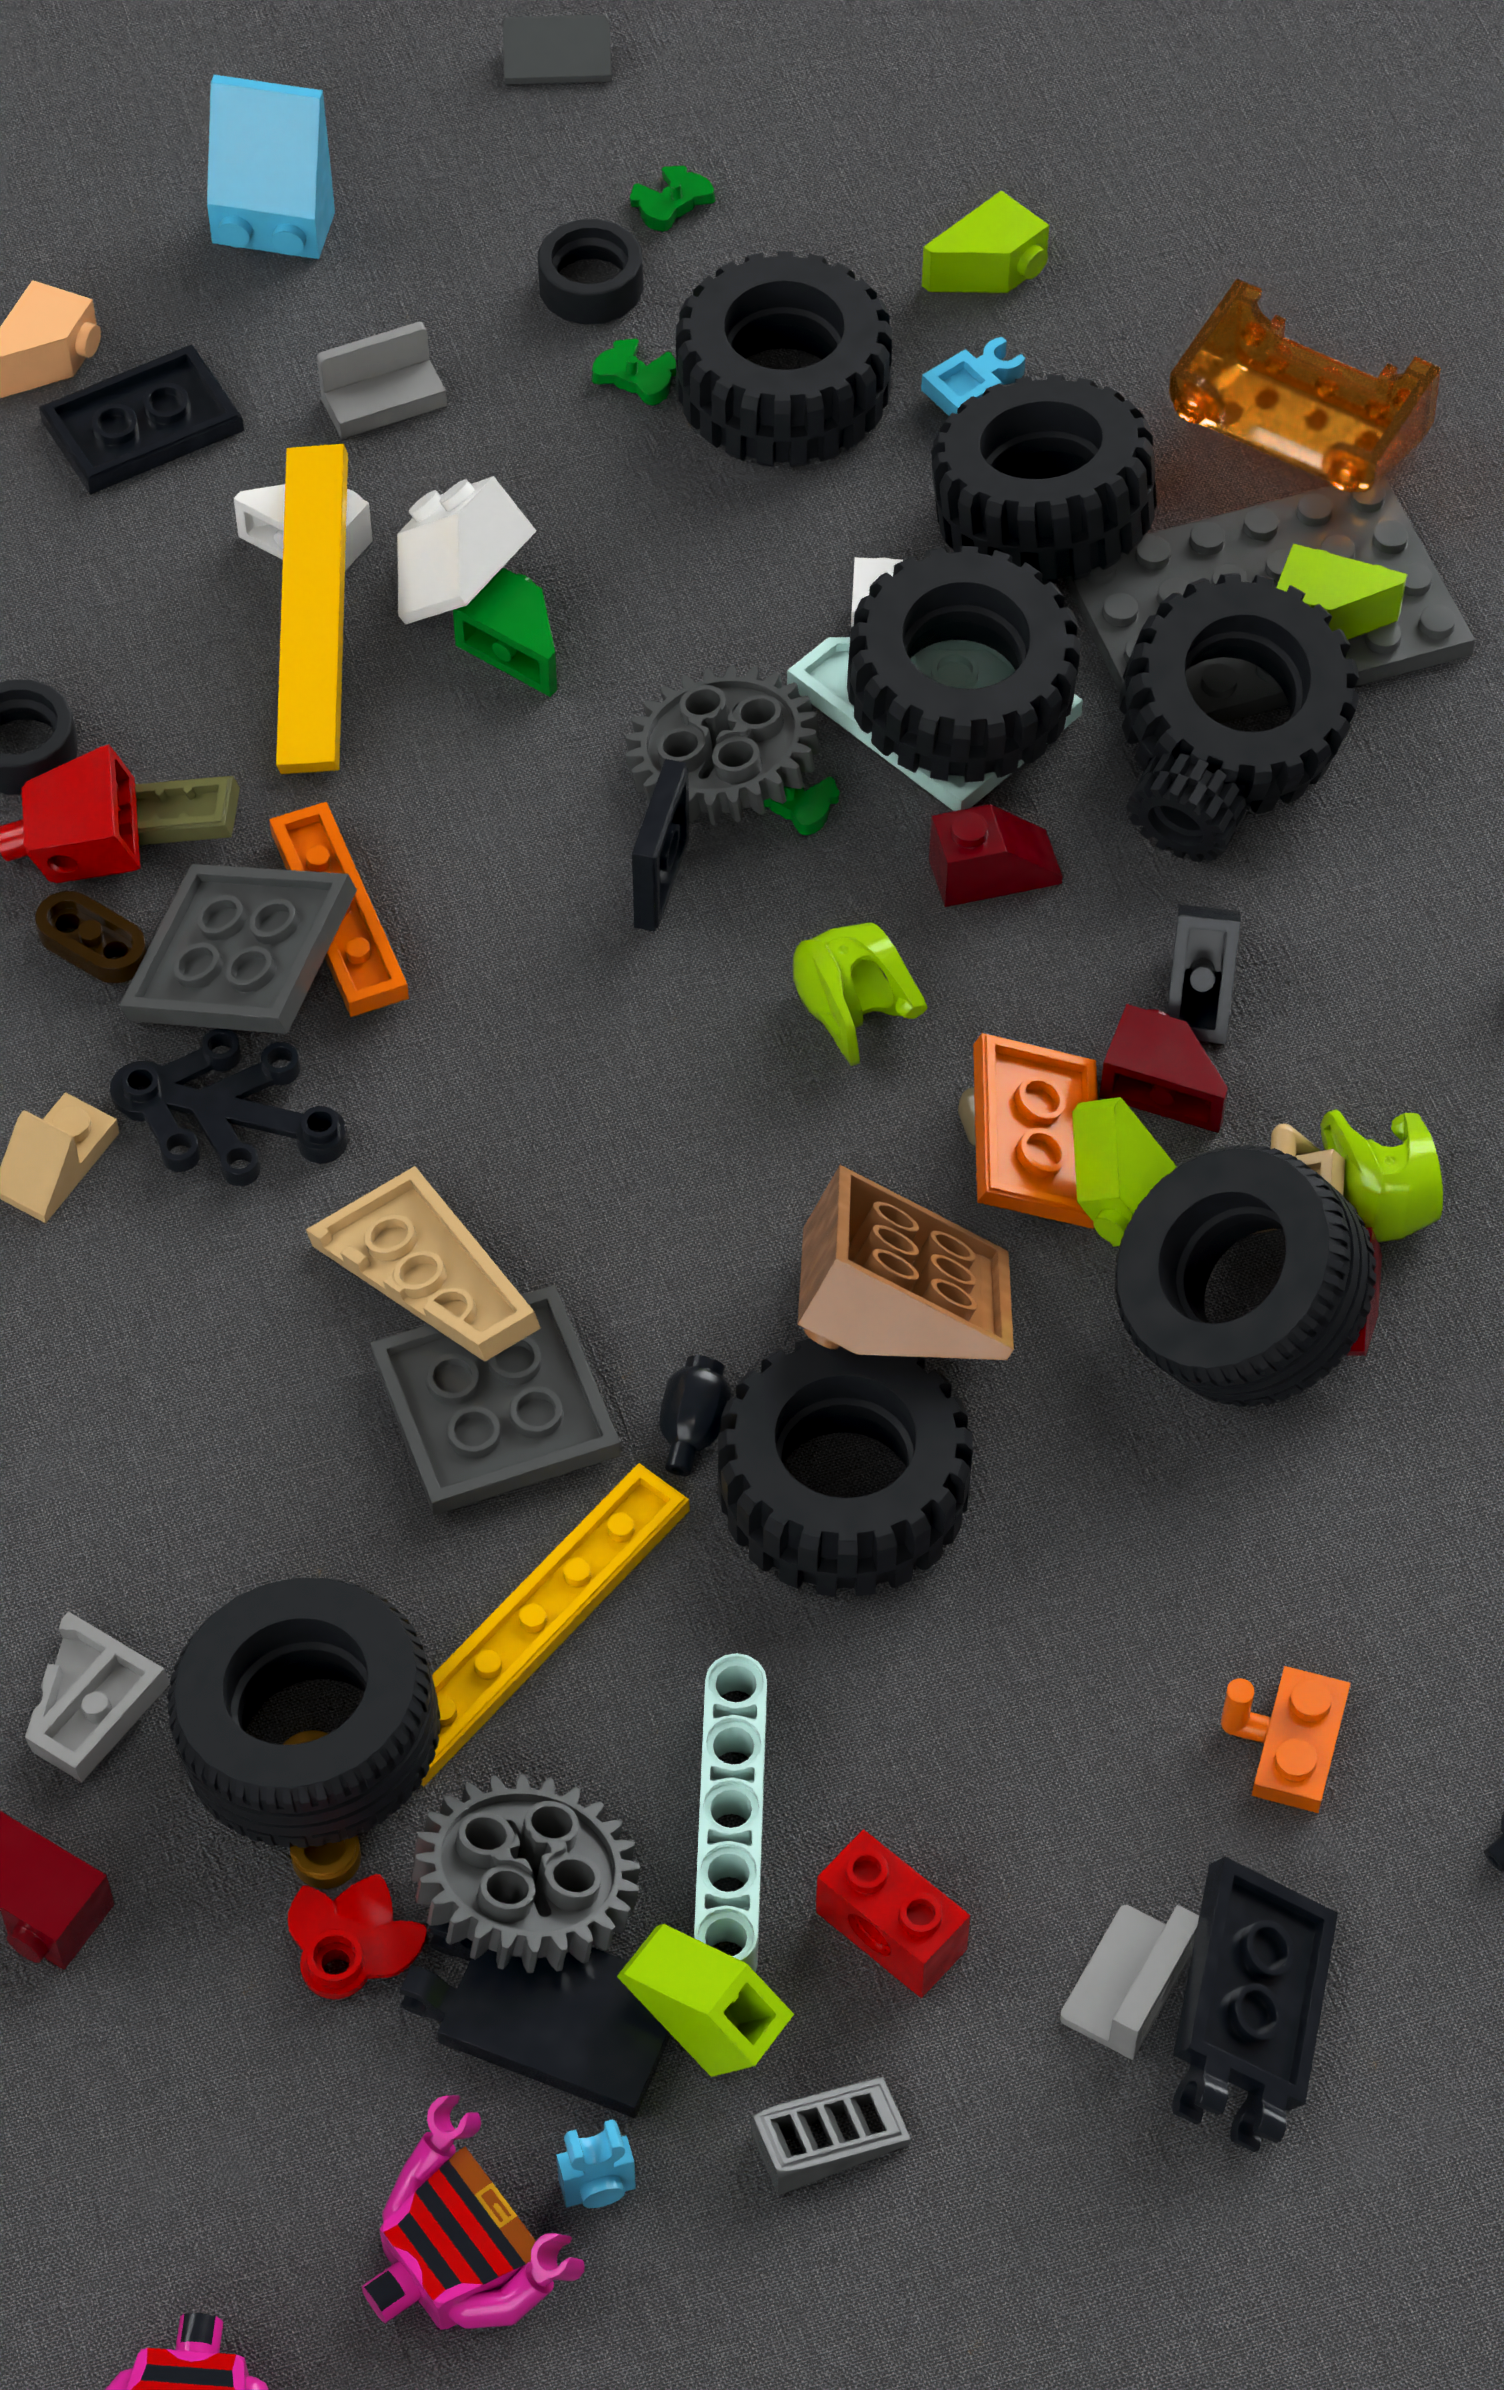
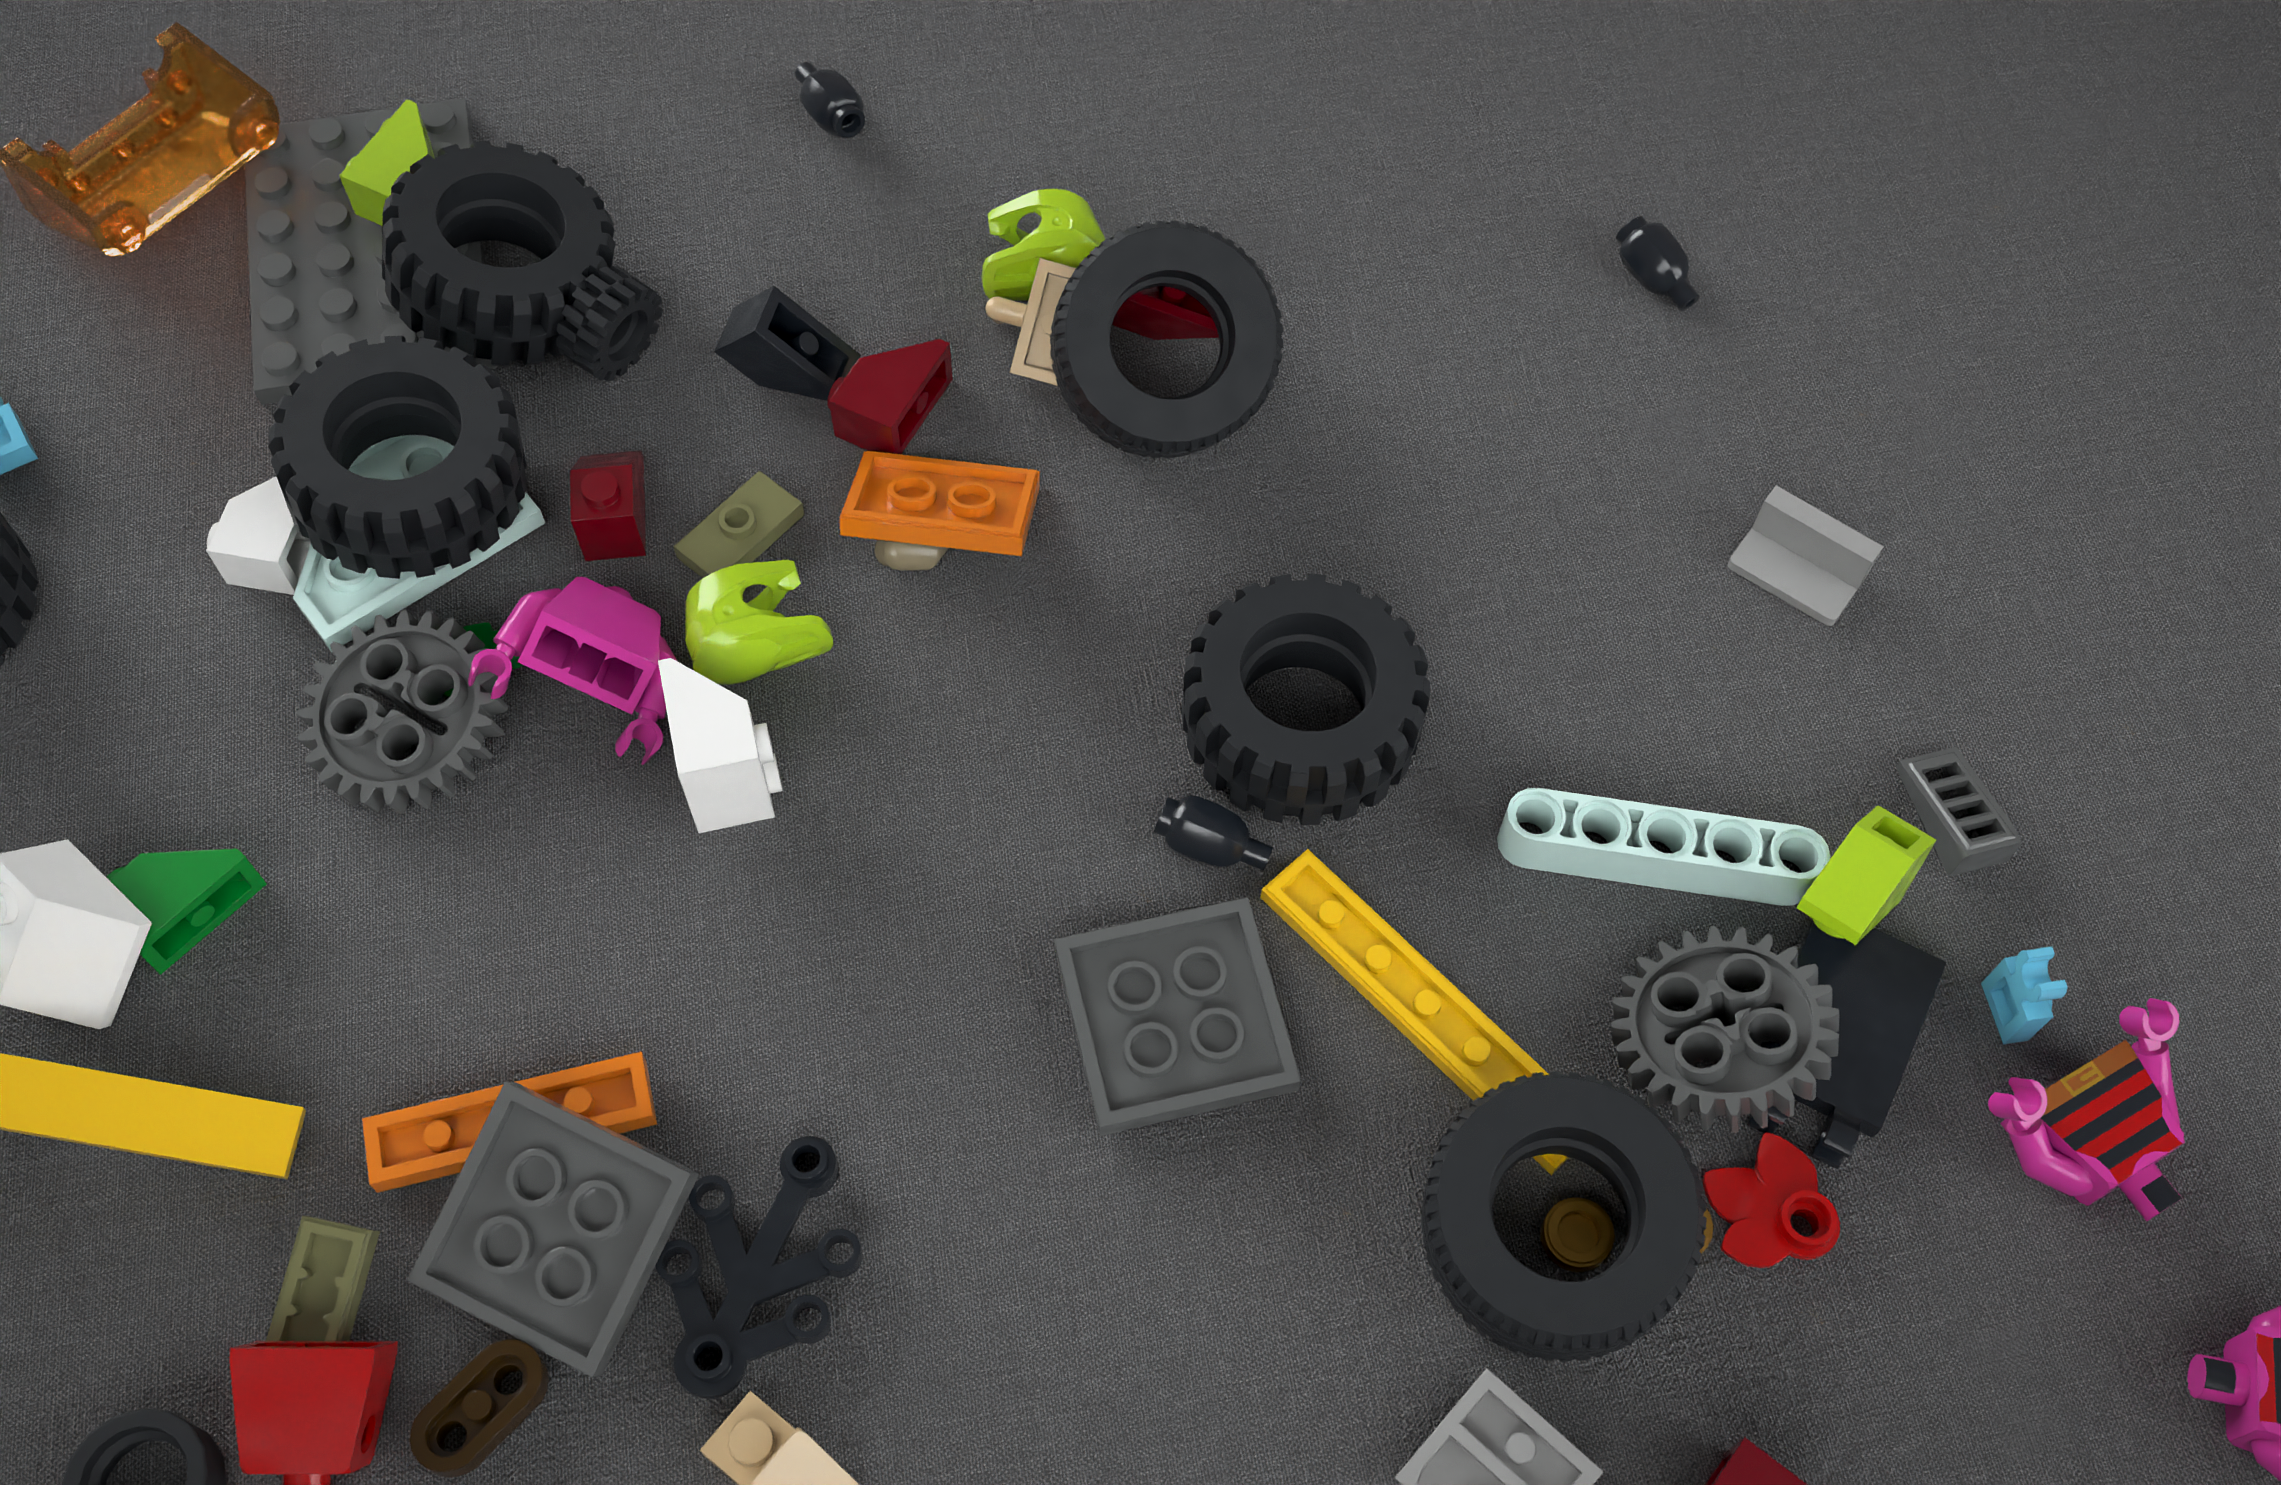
camera: 85 degrees left, 5 degrees up
tan wing [306,1166,541,1362] -> none
black tile [632,759,689,932] -> none
medium nougat slope [797,1165,1014,1360] -> none
red brick [816,1829,970,1999] -> none
black tyre [931,375,1157,584] -> none
lime slope [1072,1097,1177,1247] -> none
black tile [1172,1856,1338,2152] -> none
orange plate [1221,1666,1351,1813] -> none
none -> dark pink torso [468,577,677,765]
none -> white slope [658,658,783,833]
none -> olive plate [673,470,805,578]

